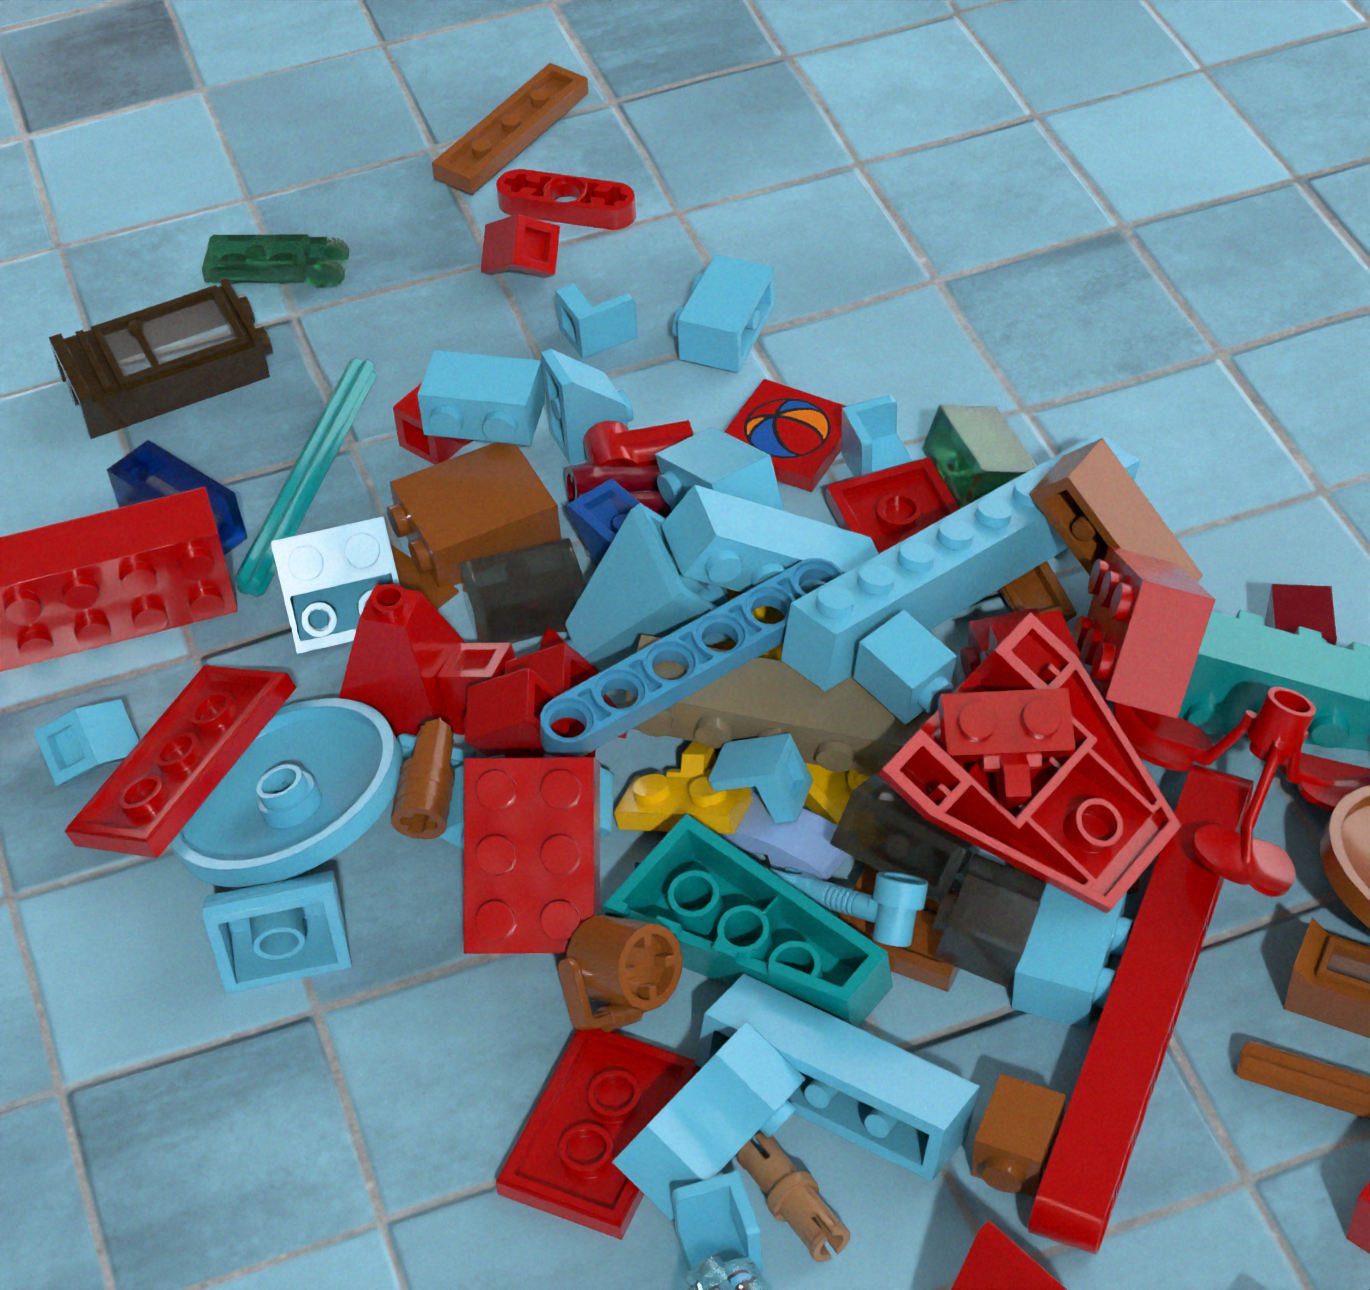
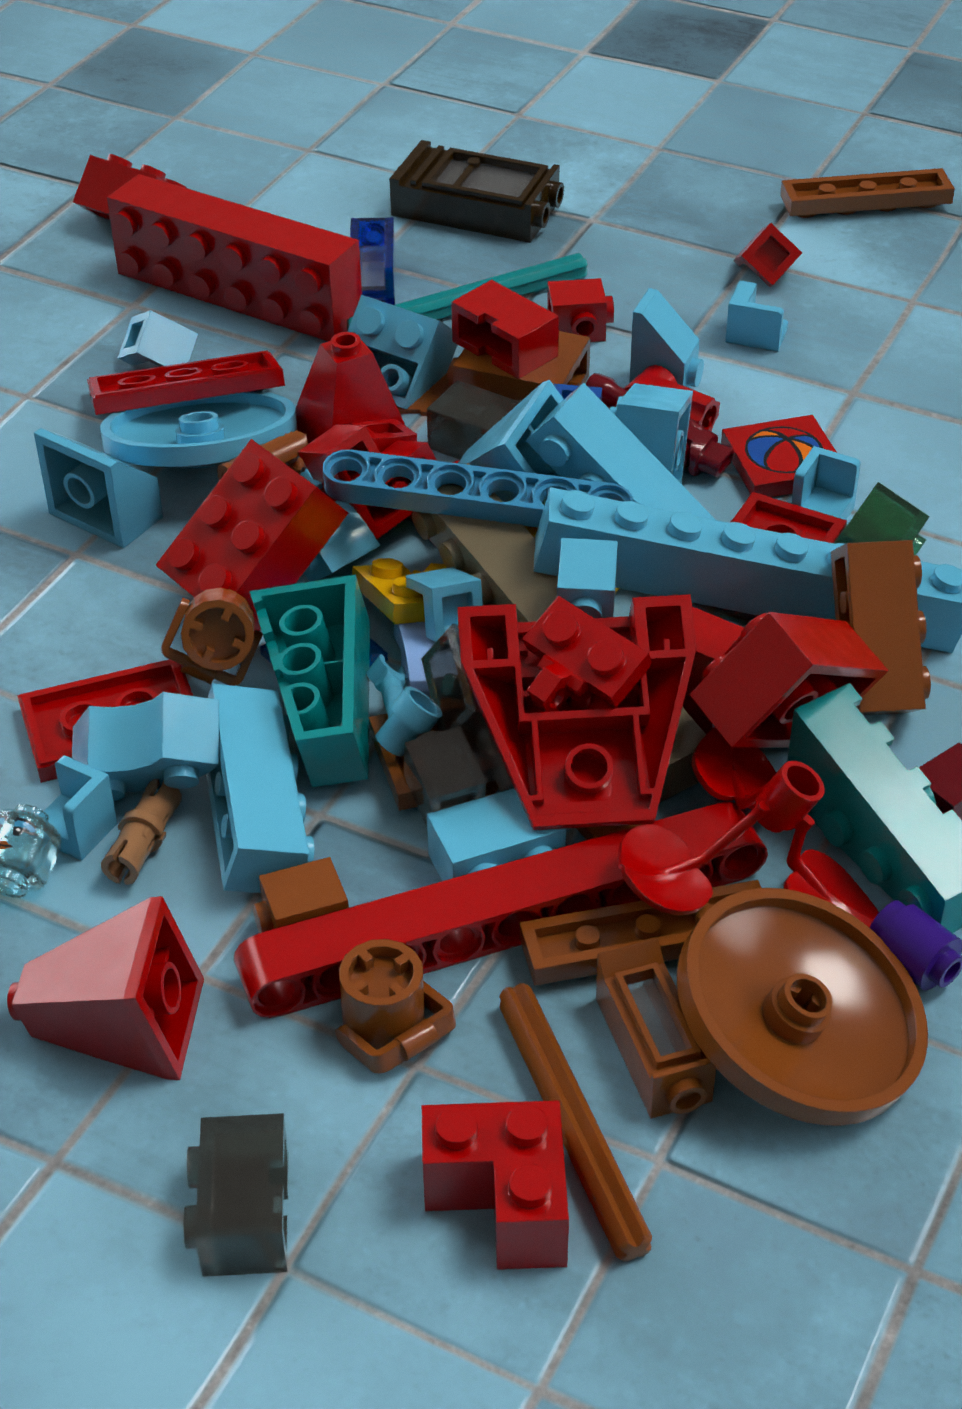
camera: 45 degrees right, 5 degrees down
clear green hinge [202,234,350,288] -> none
medium azure brick [417,350,545,446] -> none
red beam [496,169,636,230] -> none
medium azure brick [672,254,774,373] -> none
none -> dark orange piece [335,939,456,1074]
none -> red brick [451,280,559,379]
none -> dark orange plate [519,879,761,986]

